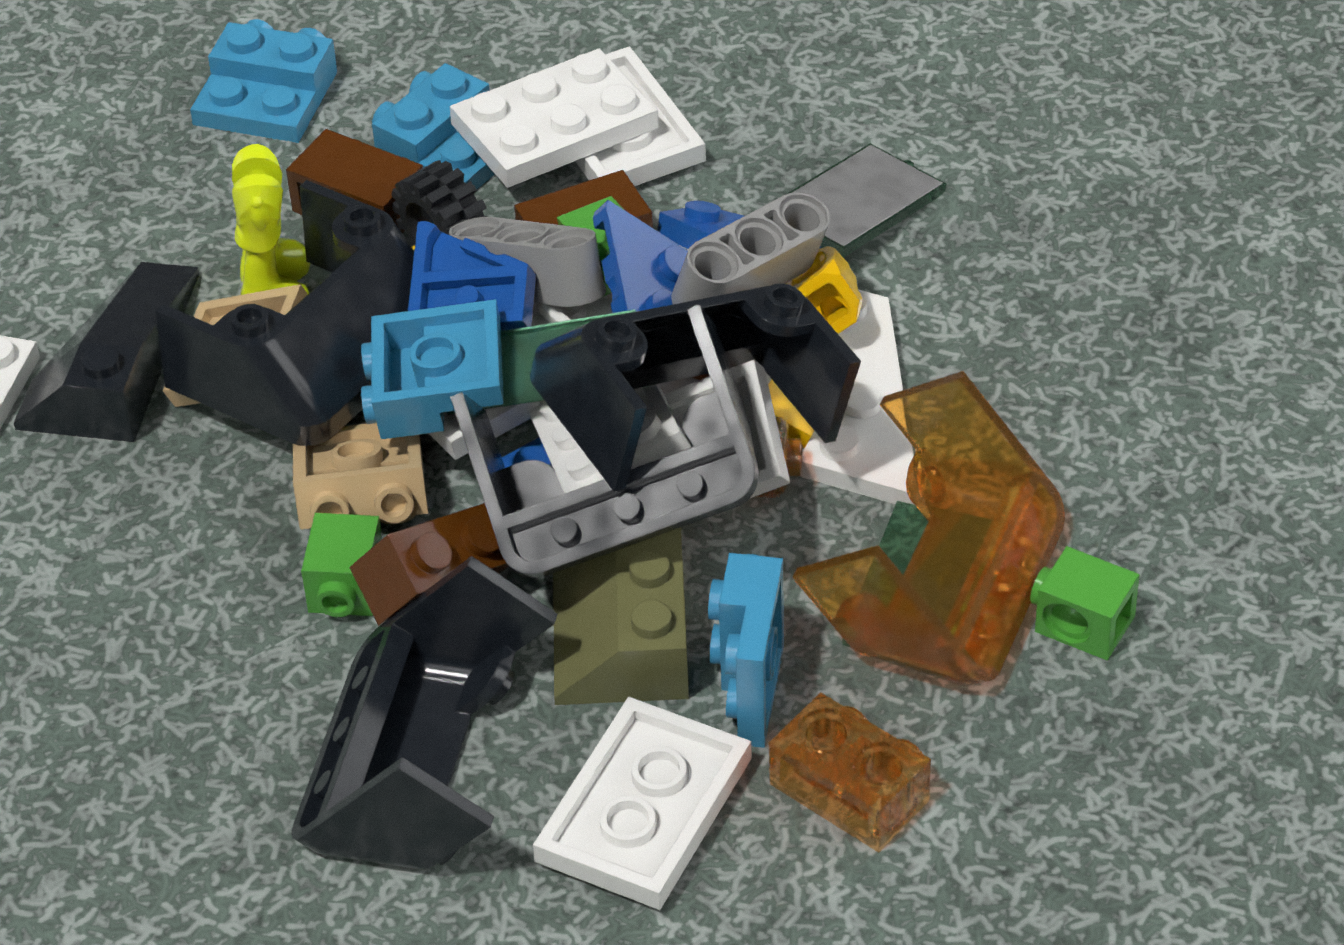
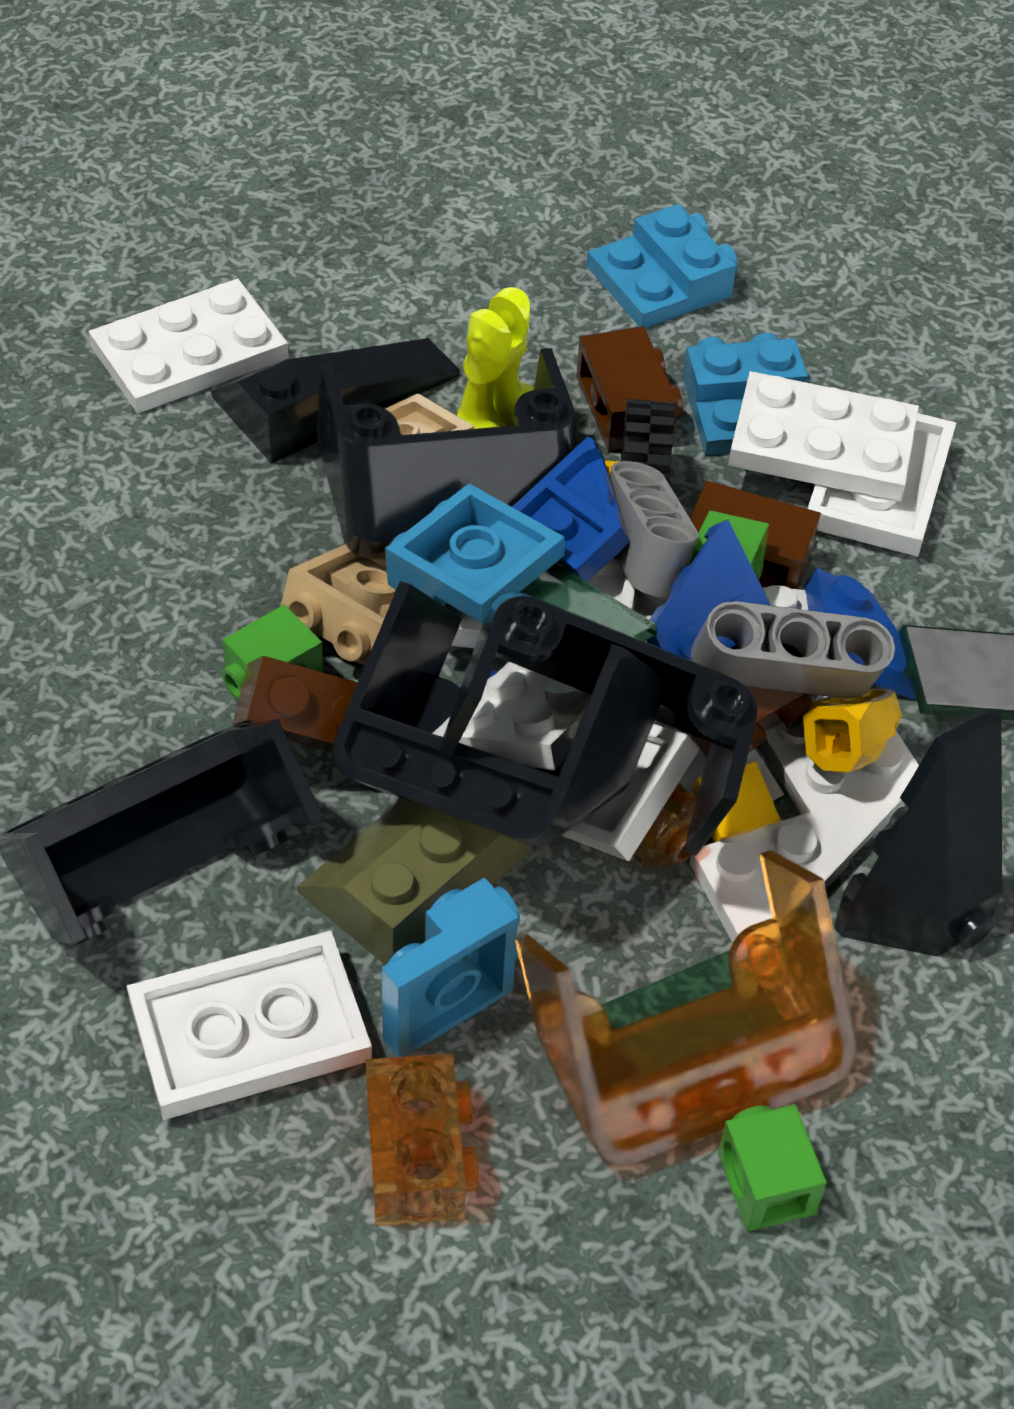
camera: 40 degrees right, 5 degrees up
none -> black wedge [834,708,1002,957]

